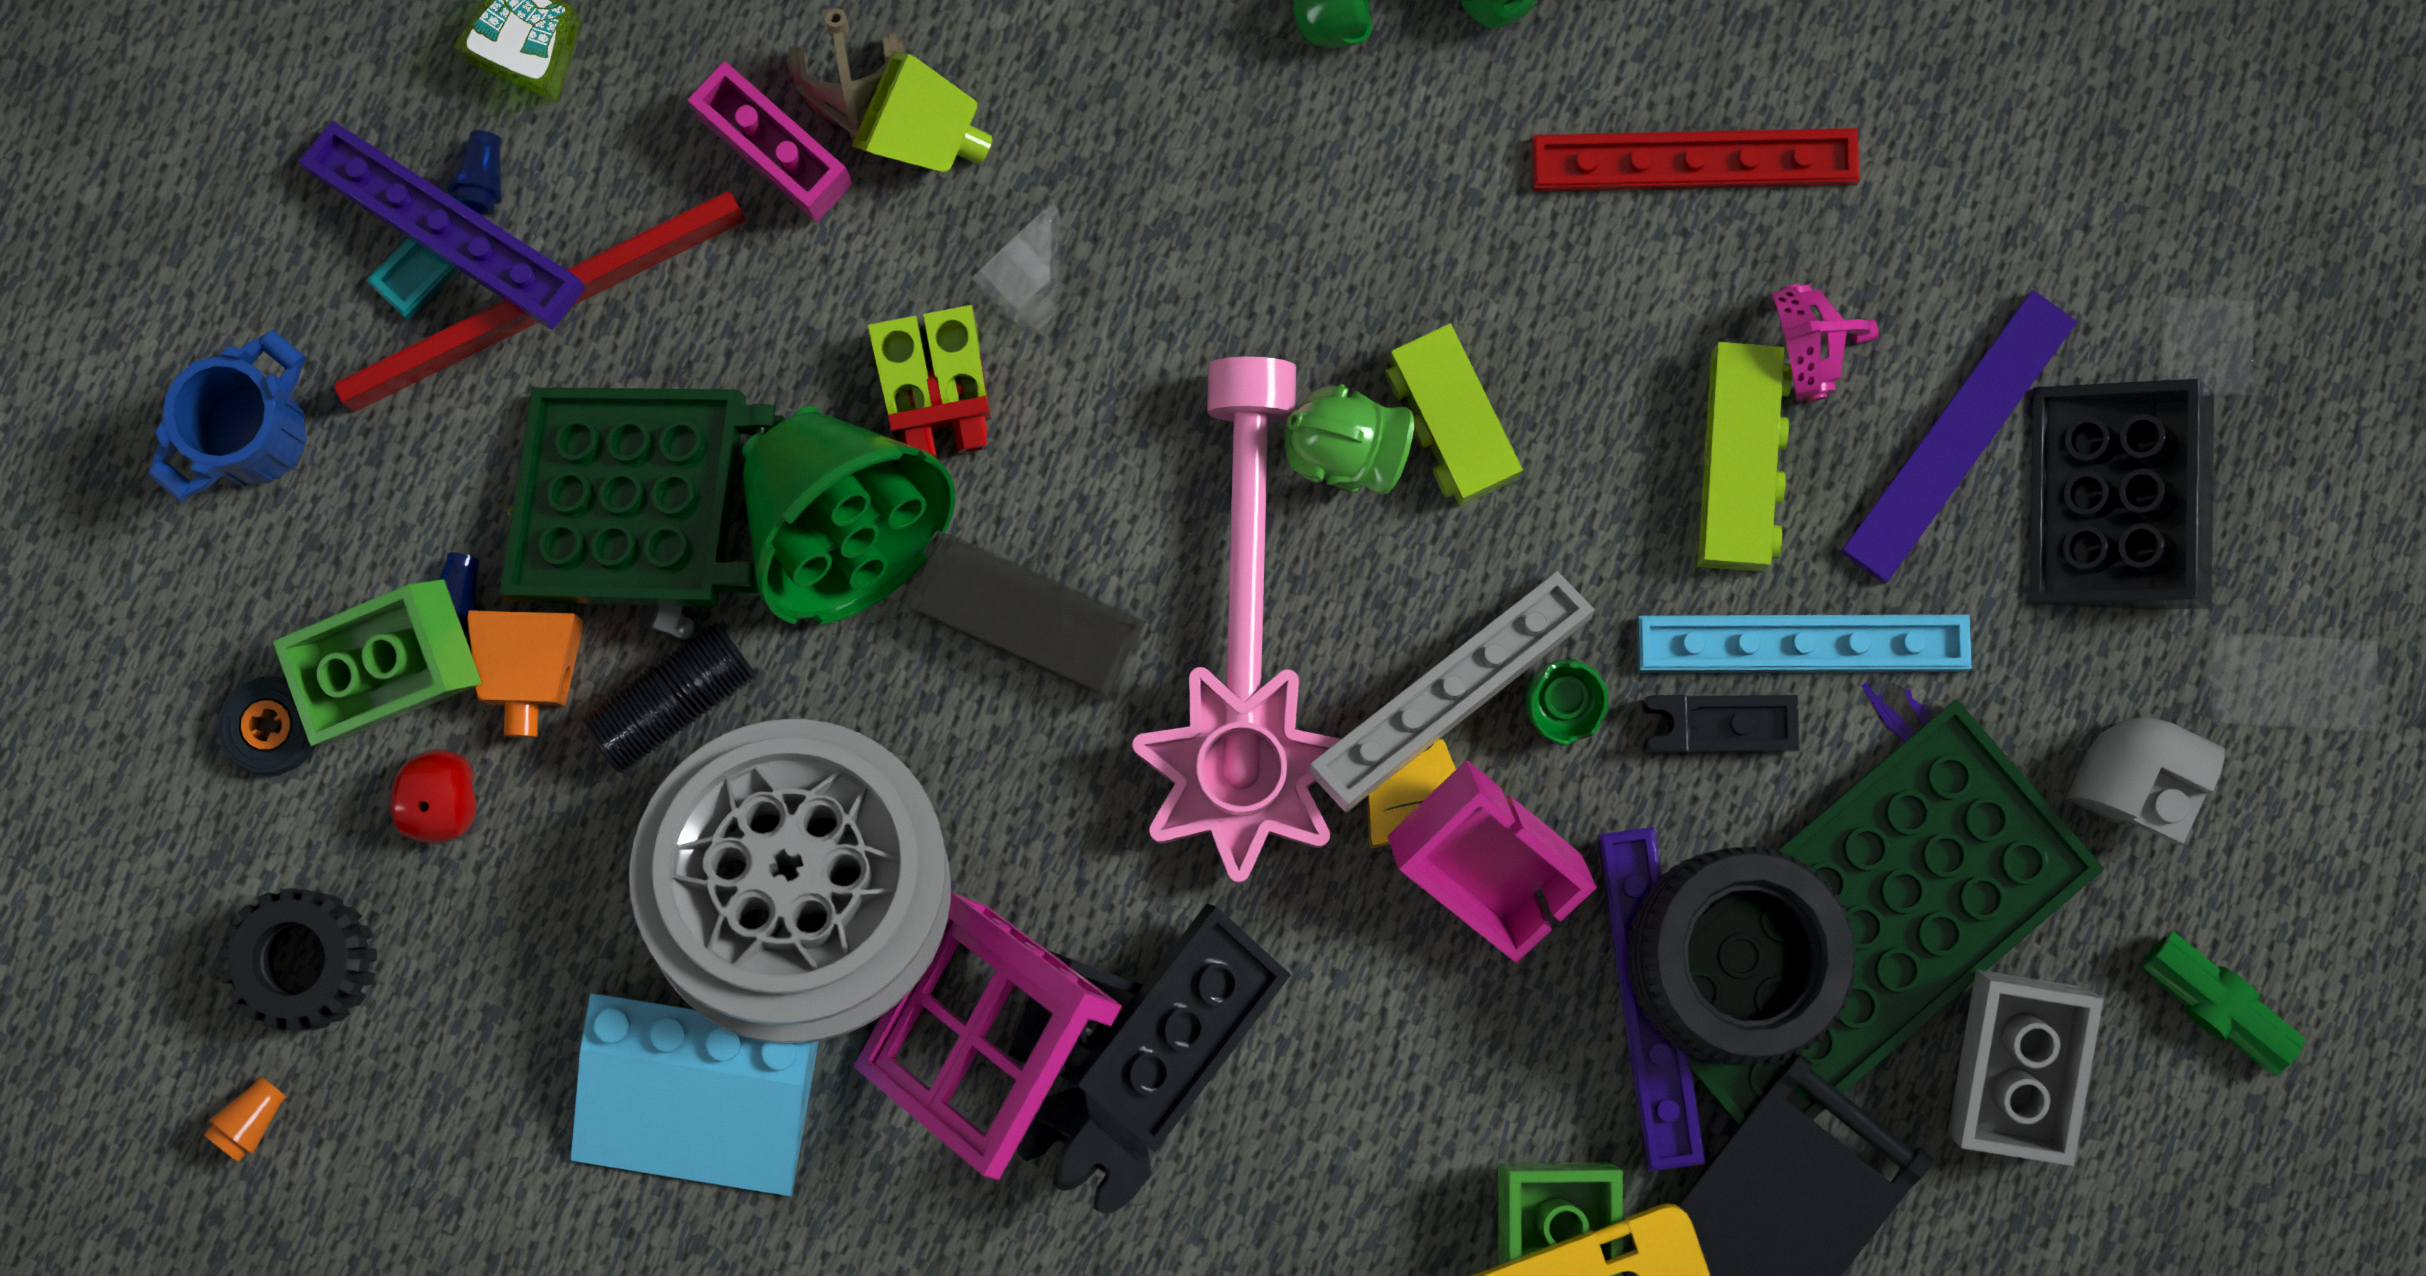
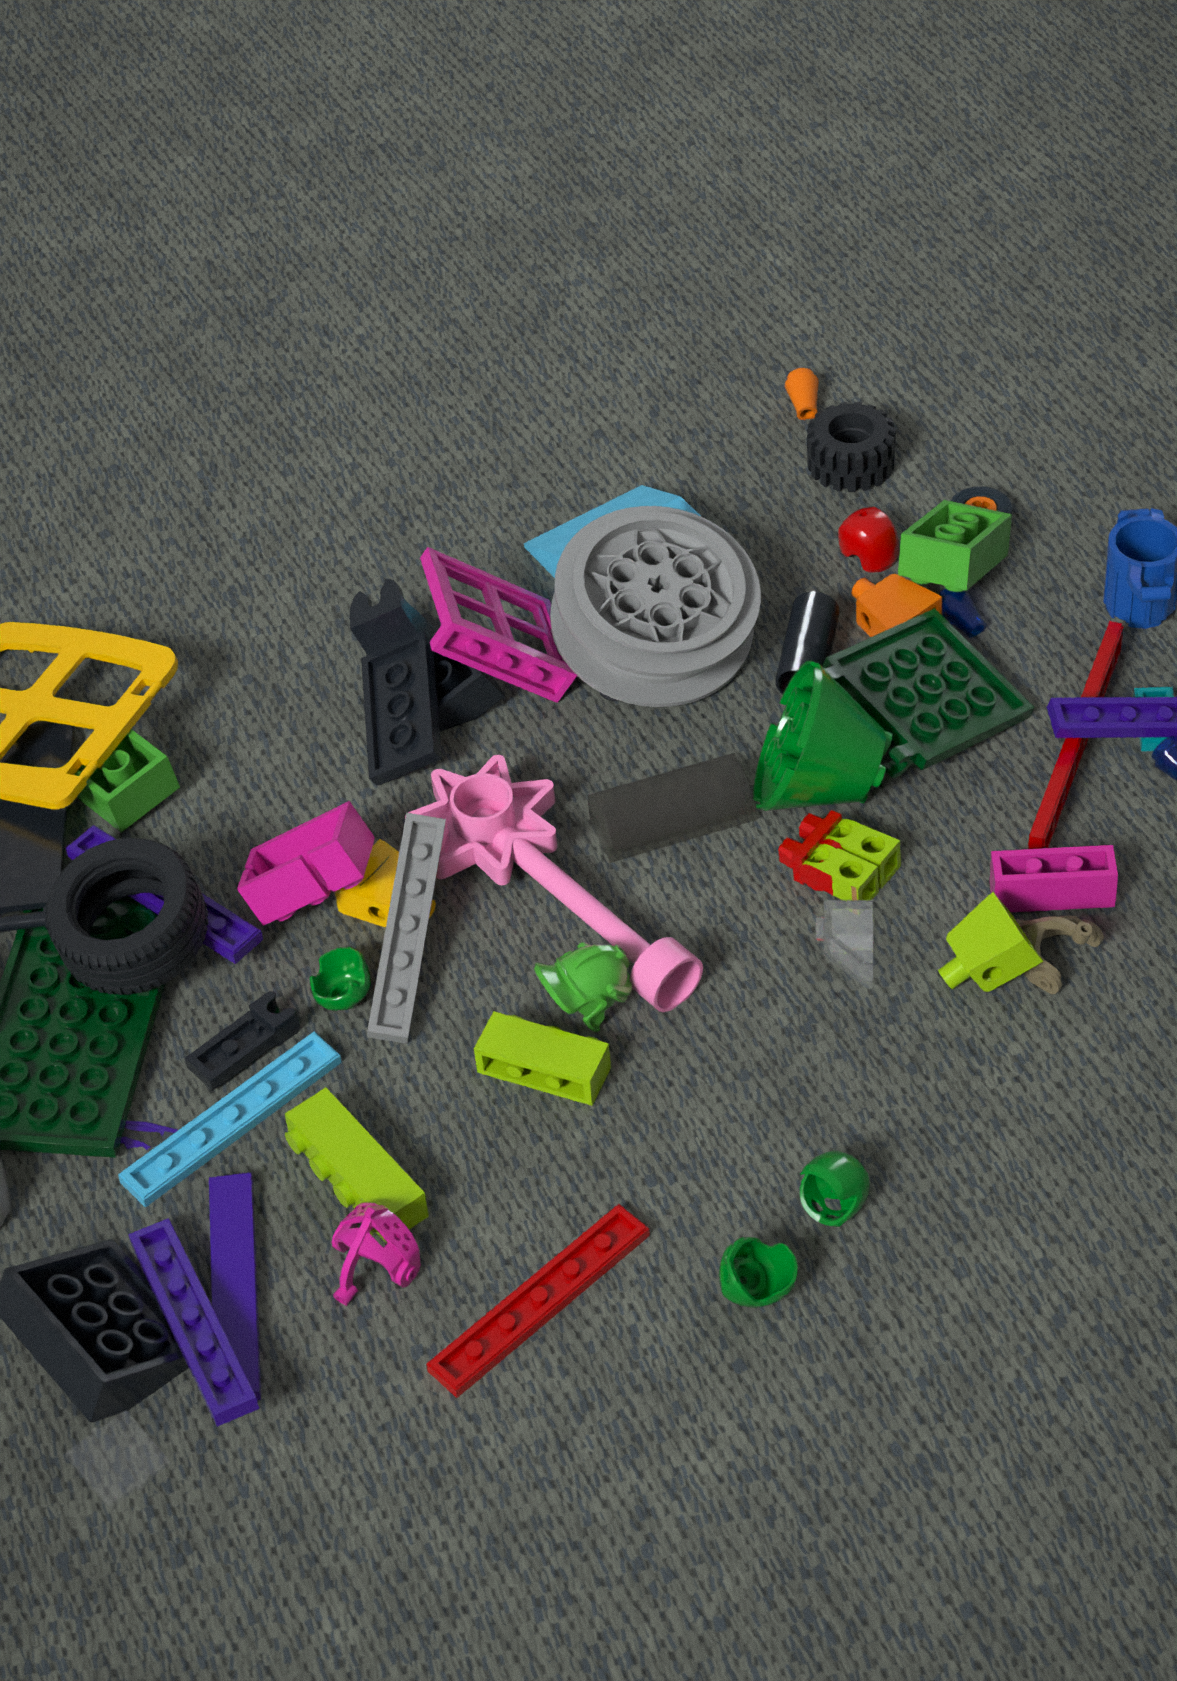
camera: 140 degrees right, 35 degrees down
none -> dark purple plate [128,1218,259,1427]

